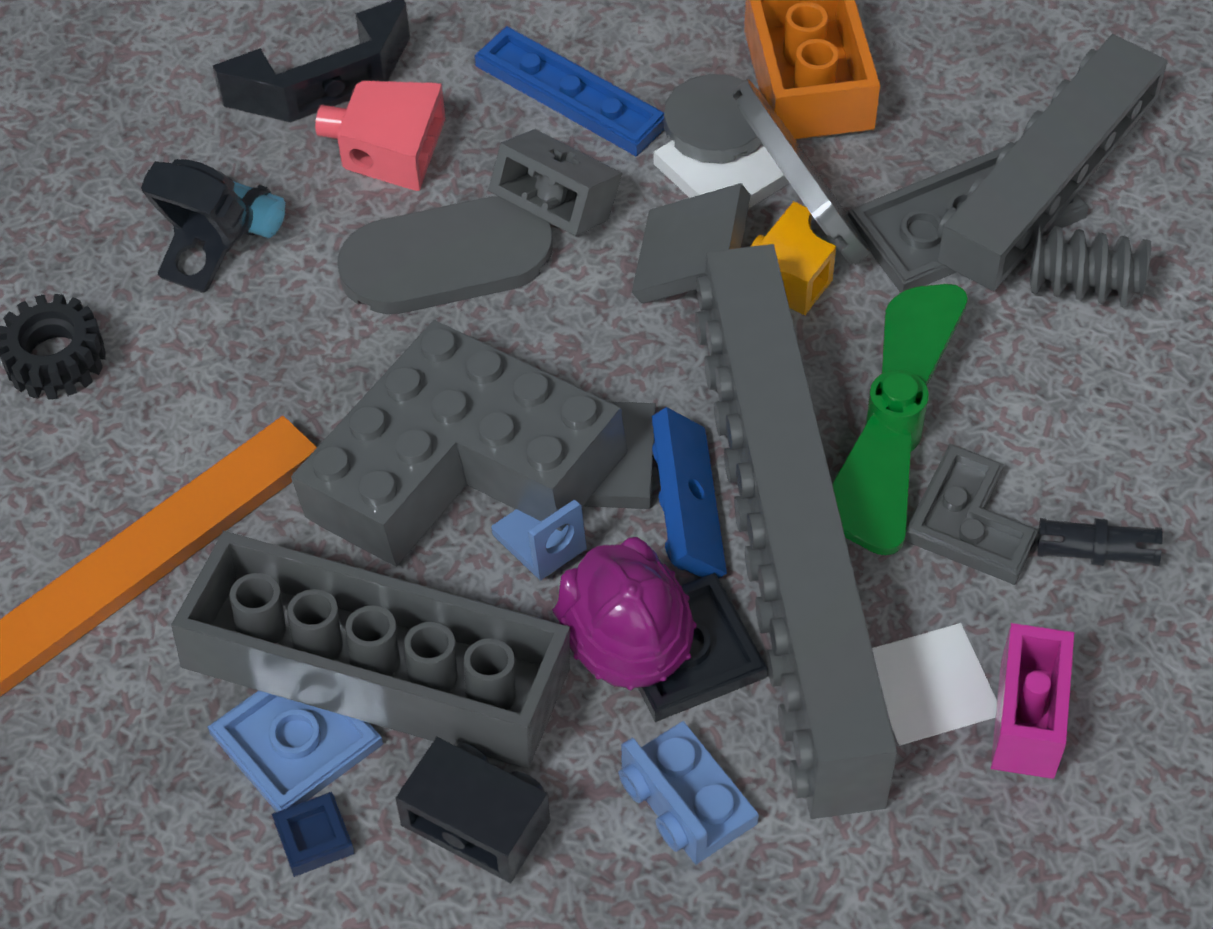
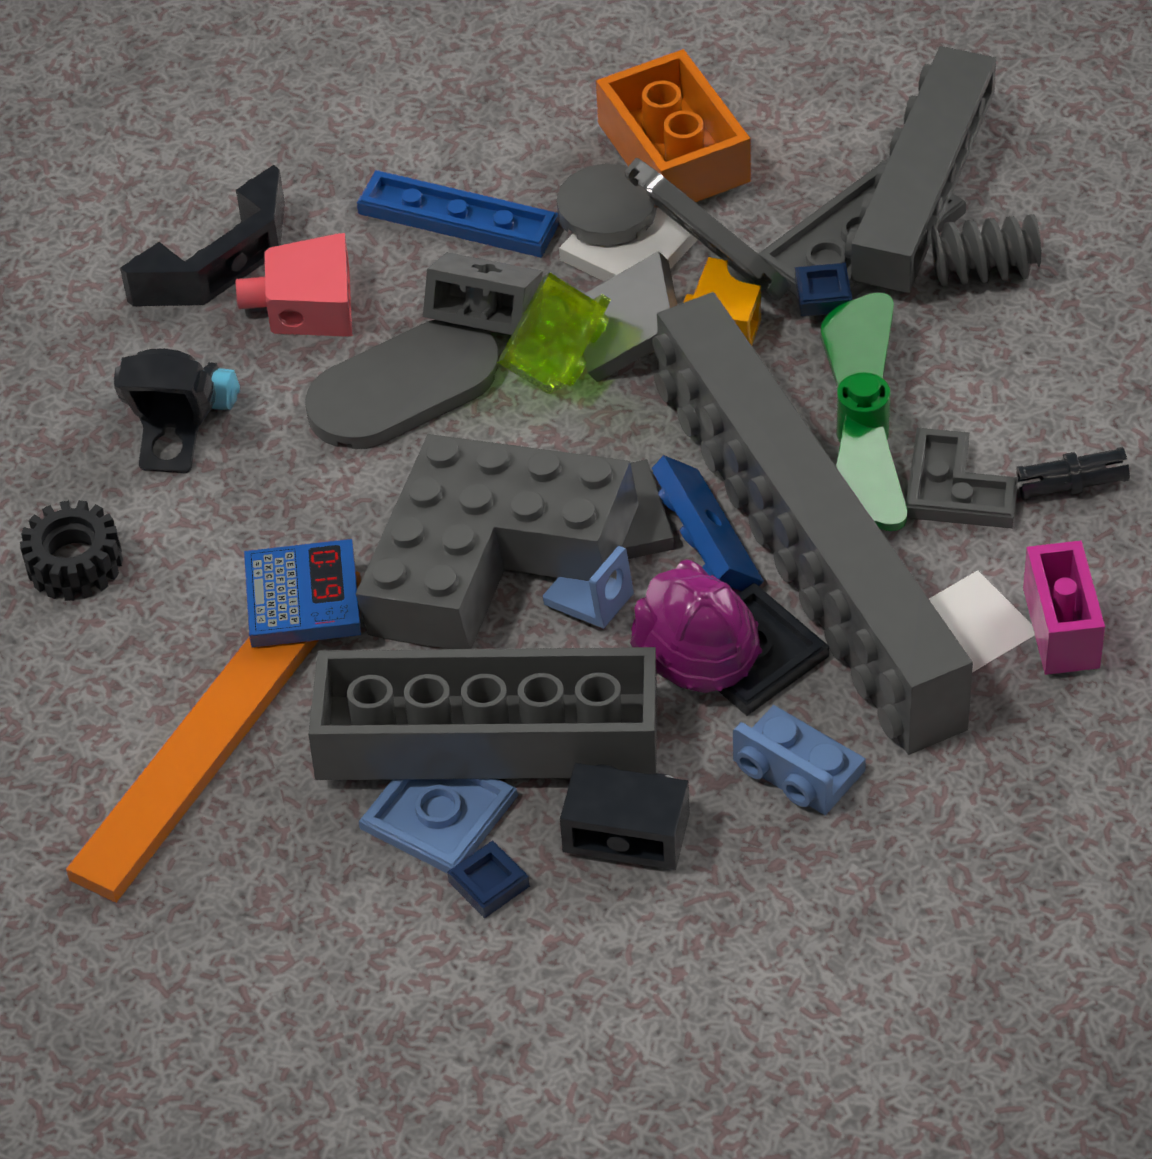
camera: 15 degrees left, 5 degrees down
none -> blue tile [244,539,361,648]
none -> clear neon green bracket [497,273,611,394]
none -> dark blue tile [795,263,852,317]

